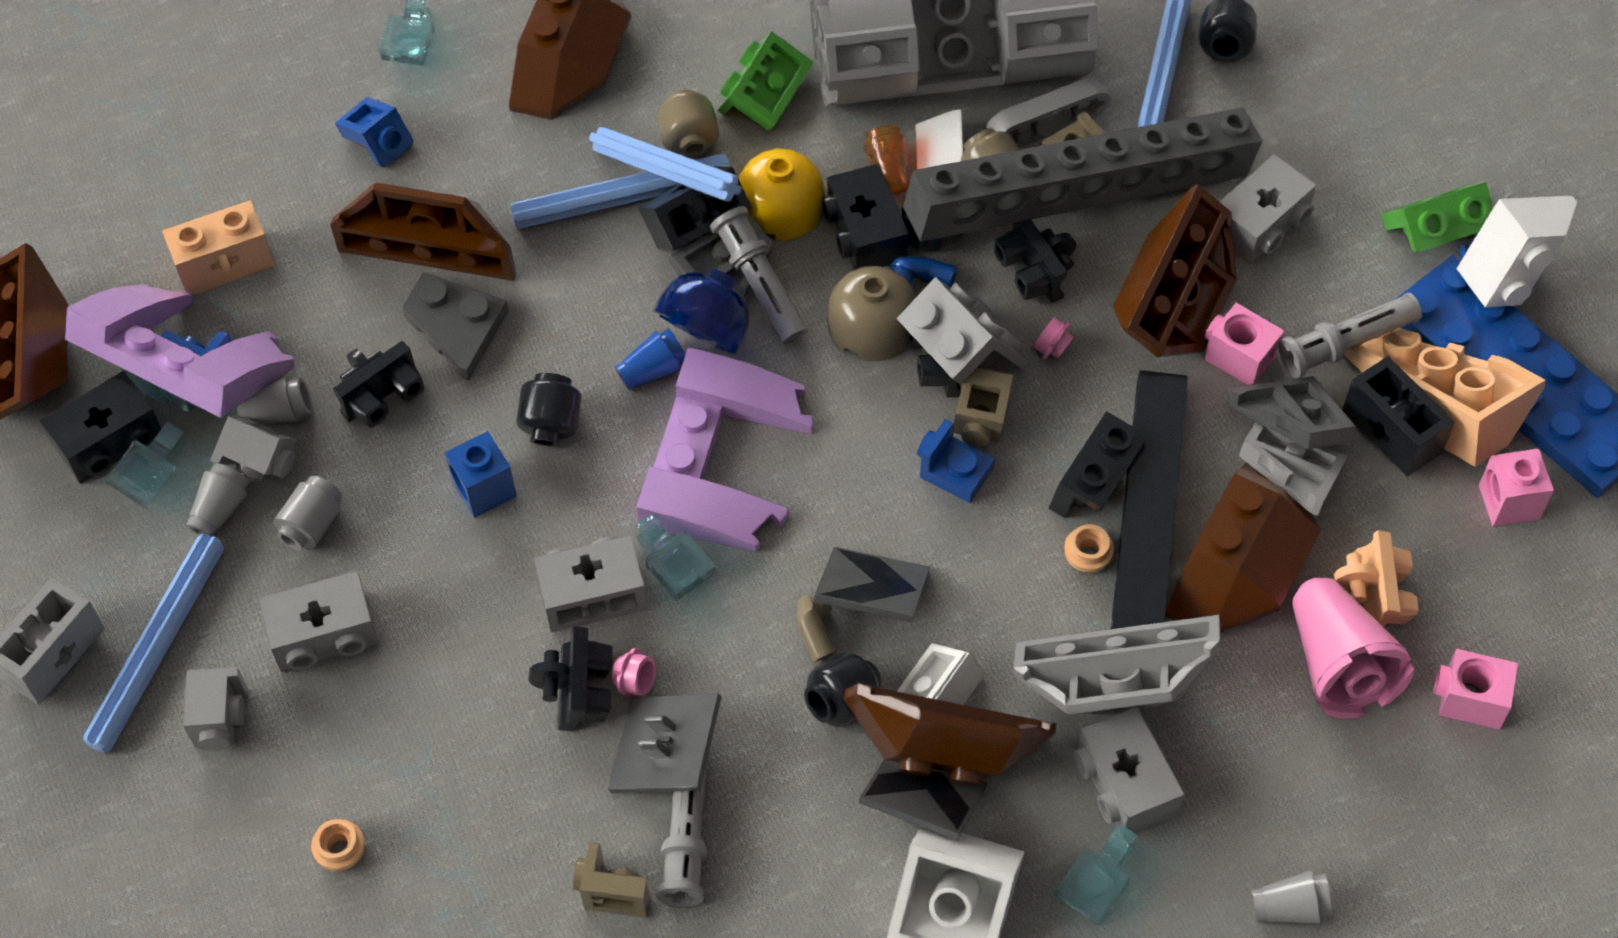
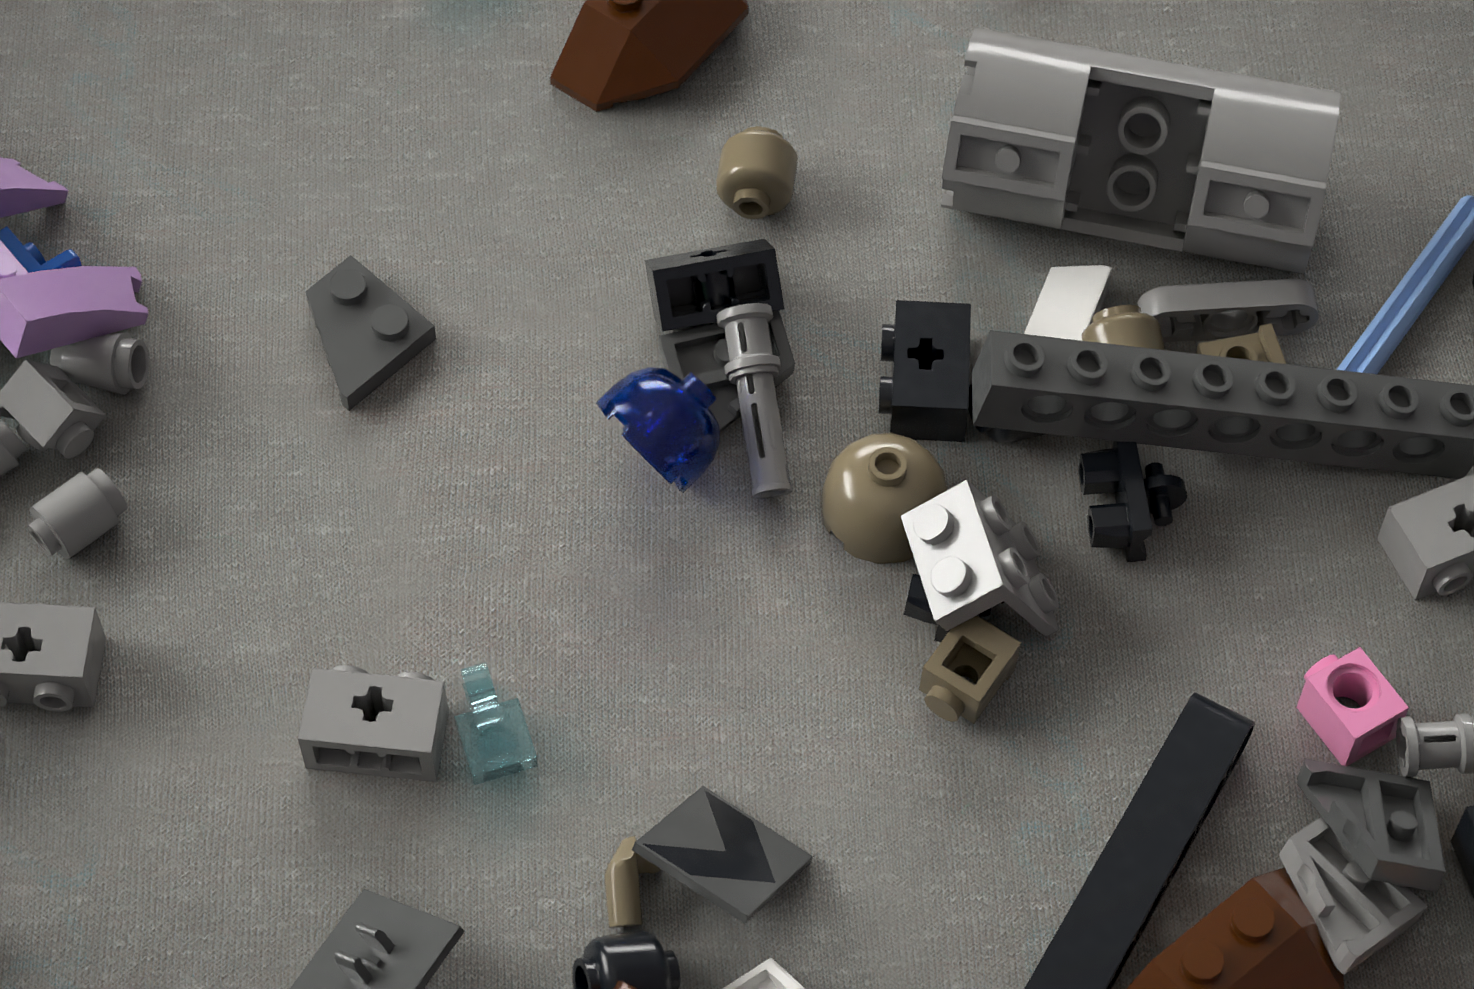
camera: 20 degrees right, 0 degrees up
light nougat brick [162,200,275,295] -> none
reddish brown wedge [330,182,516,281] -> none
black hips [333,340,425,428] -> none
blue bracket [335,97,414,167] -> none
blue brick [444,431,517,518] -> none
light blue axle [511,154,731,229] -> none
black head [516,373,582,447] -> none
black hips [528,626,612,732] -> none
light blue axle [589,127,741,201] -> none
bright pink plate [612,648,656,698] -> none
blue cone [614,328,686,390] -> none
lavender wedge [636,347,813,552] -> none
bright green bracket [717,31,814,131] -> none
yellow cylinder [738,148,826,241] -> none
clear orange cone [863,125,909,195] -> none
blue arm [890,257,957,288] -> none
blue bracket [917,419,995,503] -> none
bright pink plate [1032,317,1074,360] -> none
black bracket [1048,411,1147,518] -> none
light nougat plate [1064,524,1114,573] -> none
reddish brown wedge [1113,184,1237,357] -> none

